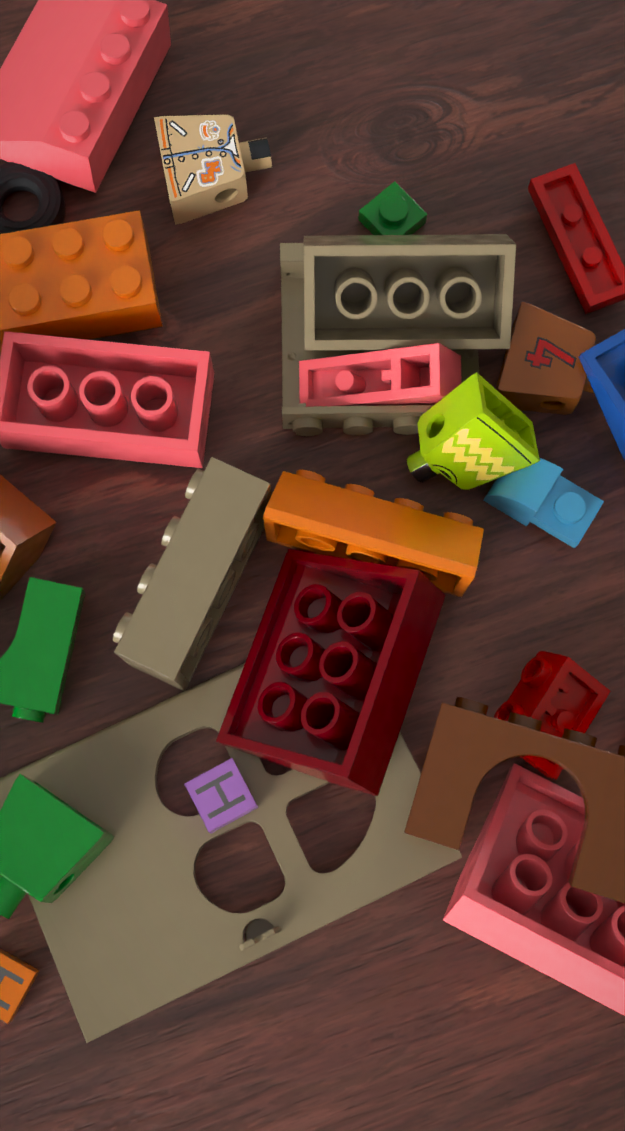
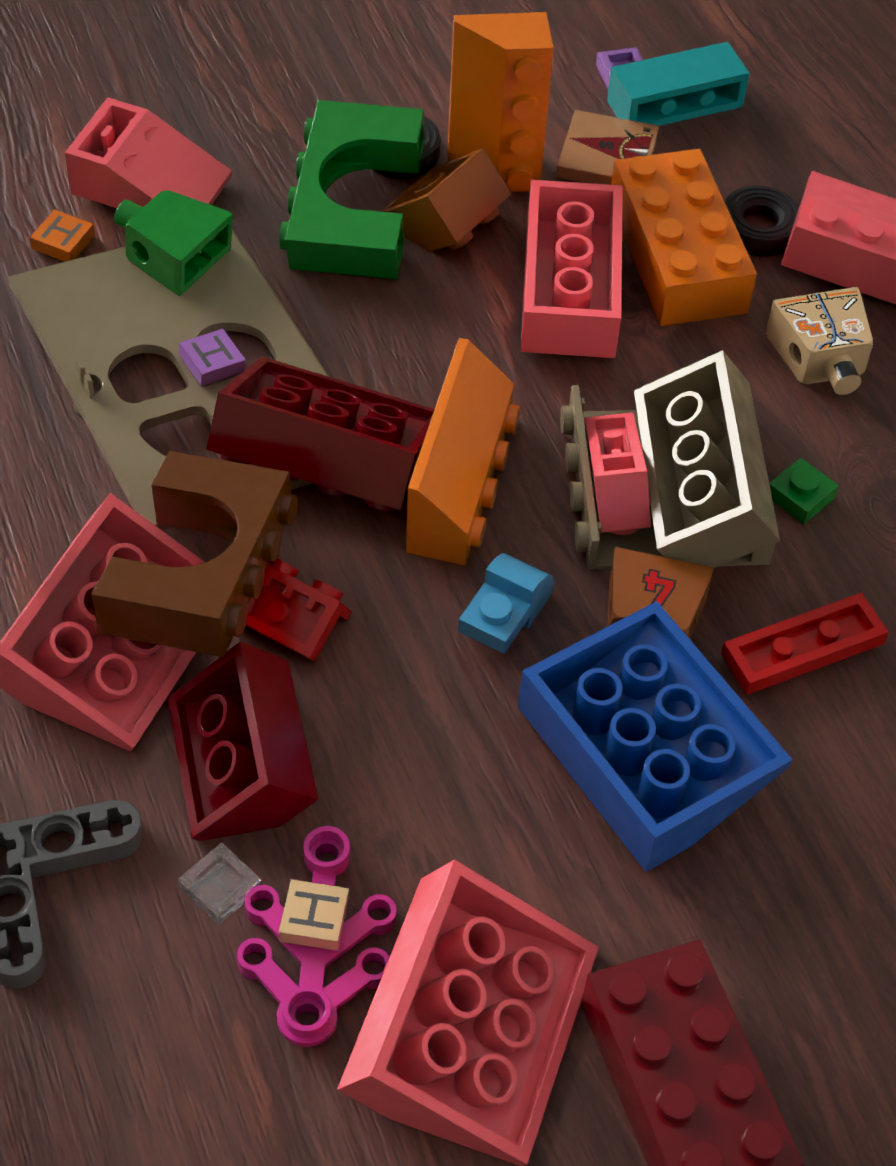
camera: 85 degrees right, 25 degrees down
dark tan brick [113,457,272,691] -> none
lime torso [407,372,540,490] -> none

